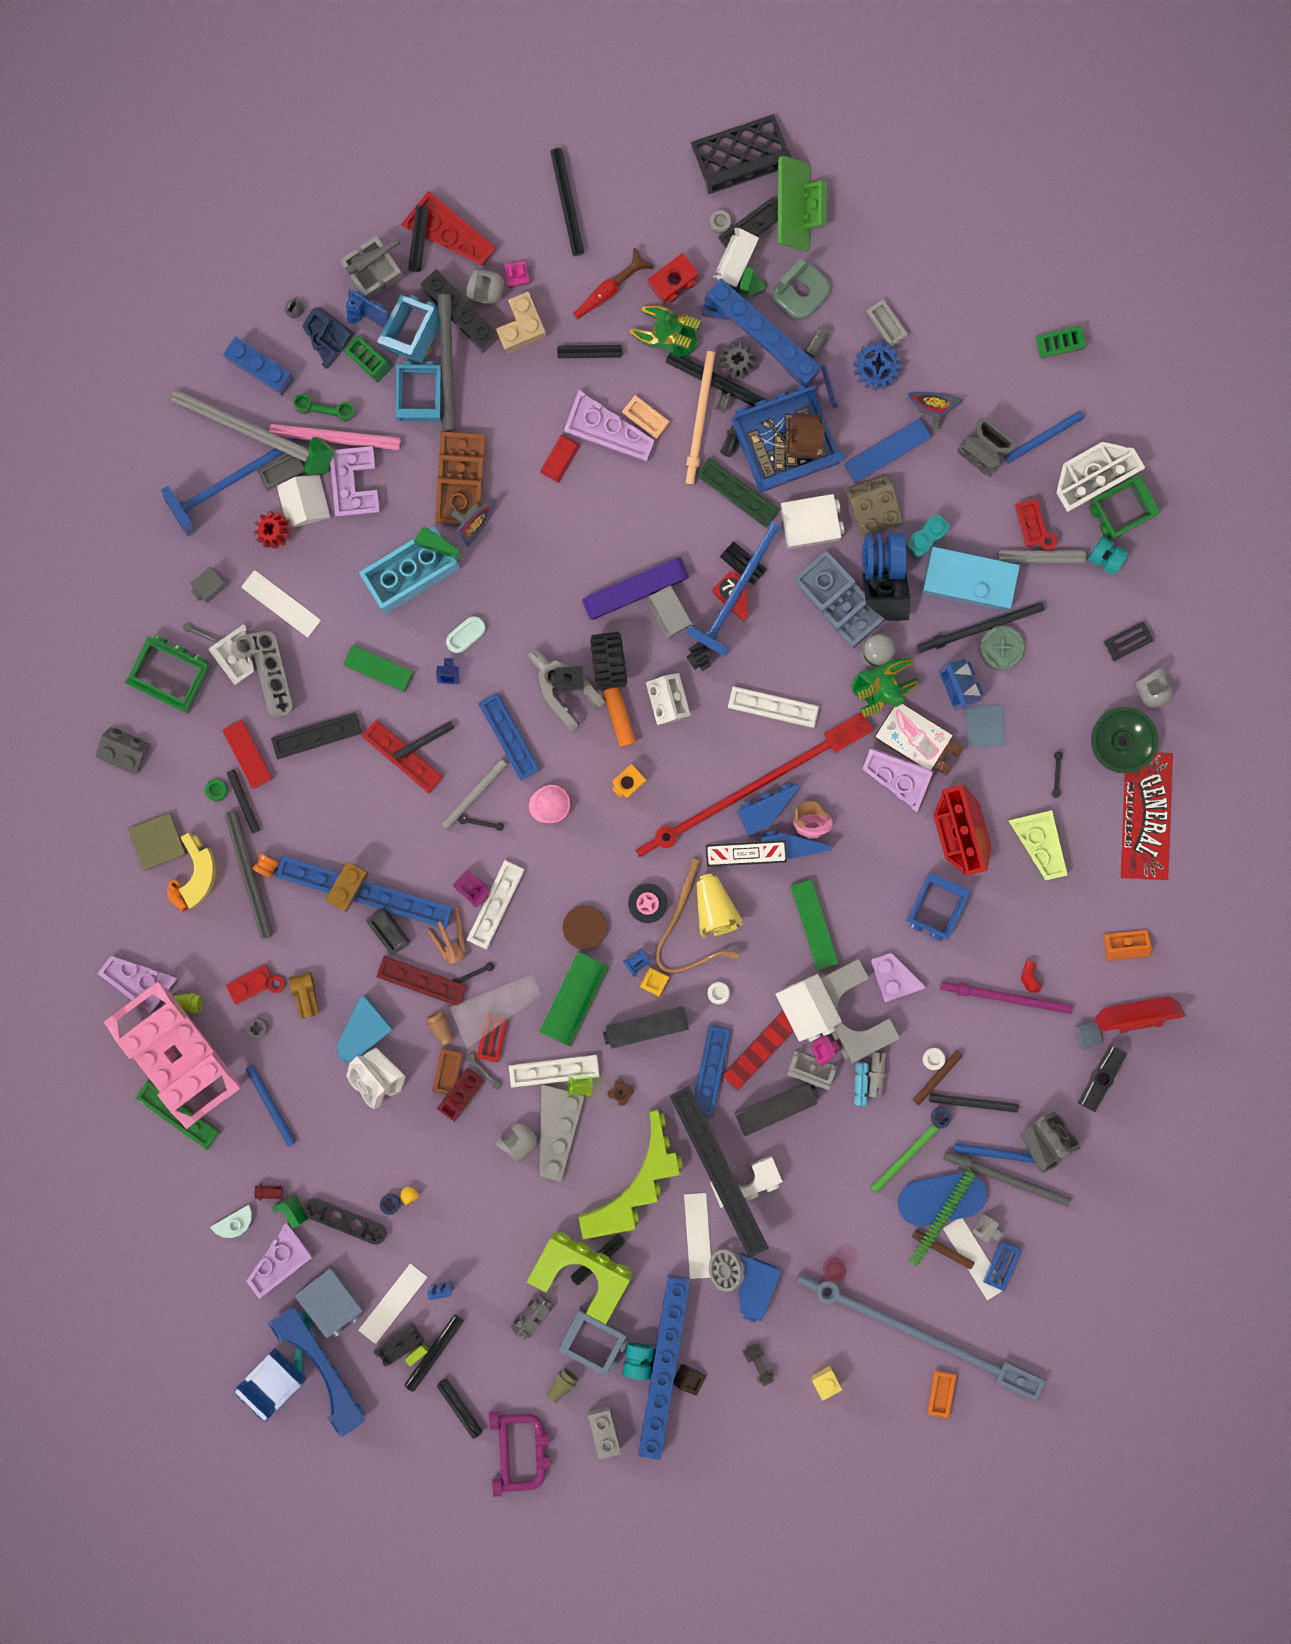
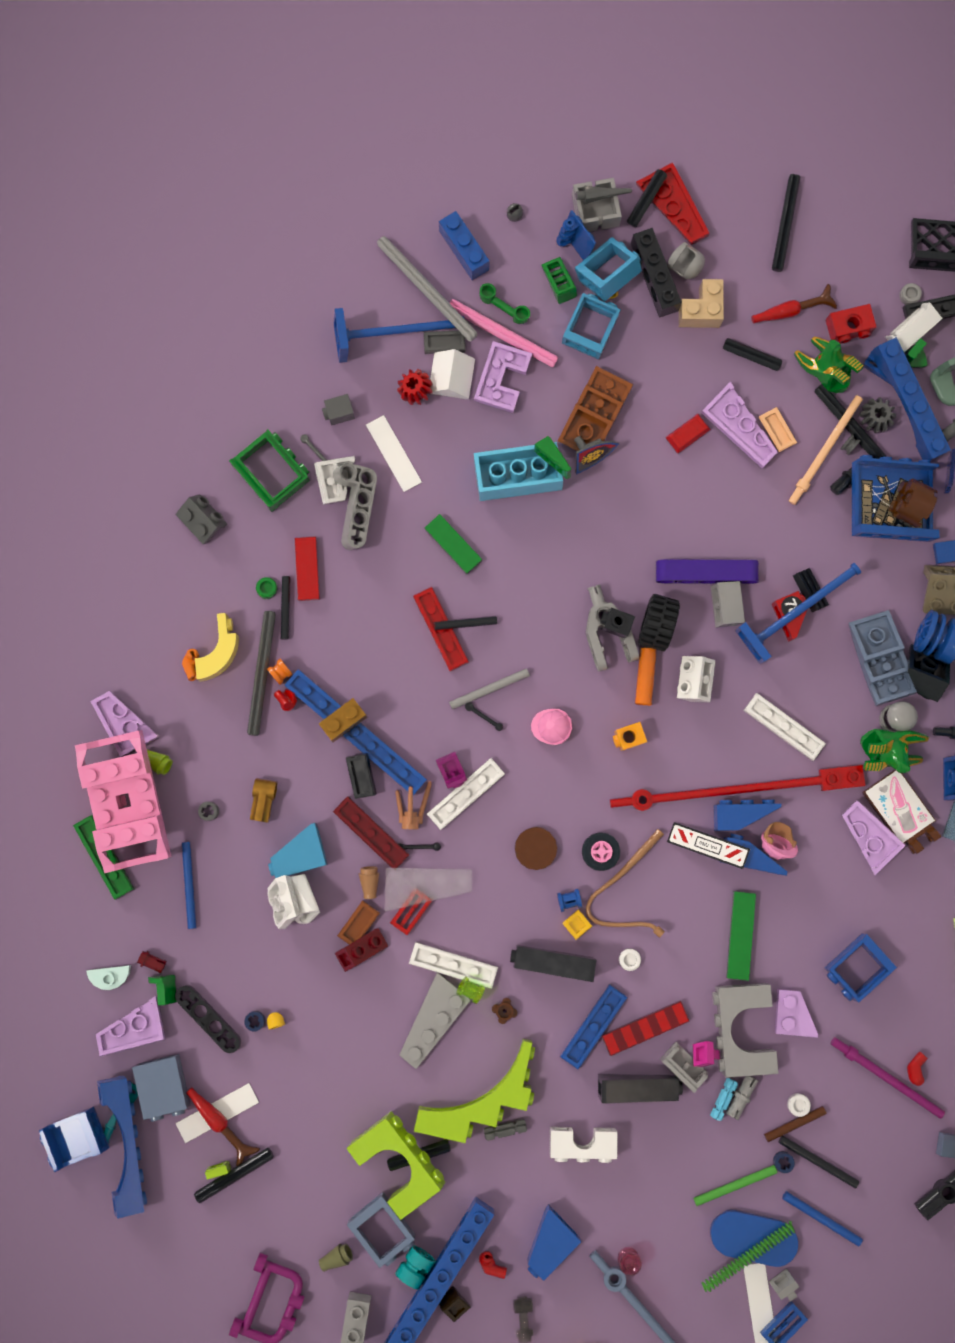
camera: 20 degrees right, 5 degrees down
olive tile [128,813,186,870] -> none
red hinge [225,965,285,1005] -> none
black tile [271,712,363,759] -> none
dark blue slope [302,307,354,369] -> none
green tile [304,437,335,475] -> none
black hinge [373,1322,425,1367] -> none
blue tile [427,1281,454,1300] -> none
clear blue tile [436,658,460,684] -> none
black axle [437,1379,482,1439] -> none
dark grey piece [438,294,456,430] -> none
light aqua tile [446,616,485,654] -> none
dark grey hinge [466,1053,502,1089] -> none
blue tile [478,693,541,781] -> none
light grey helmet [494,1123,537,1164] -> none
dark pink tile [504,261,530,288] -> none
flat silver hinge [511,1292,553,1340] -> none
green brick [539,951,610,1046] -> none
black plate [670,1086,769,1258] -> none
white sticker [684,1193,711,1279] -> none
black gear [686,643,714,671] -> none
dark green tile [696,458,780,528] -> none
light yellow cone [697,874,743,938] -> none
light grey wheel [709,1249,745,1292] -> none
white brick [776,974,842,1042] -> none
white brick [780,494,844,549] -> none
reddish brown bar [912,1230,975,1270] -> none
red wedge [933,784,991,876] -> none
dark grey bar [943,1151,1071,1207] -> none
dark grey piece [1020,1112,1081,1173] -> none
none -> red piece [186,1087,260,1166]
none -> red plate [274,690,297,711]
none -> red arm [479,1251,507,1279]
none -> dark grey axle [484,1119,527,1141]

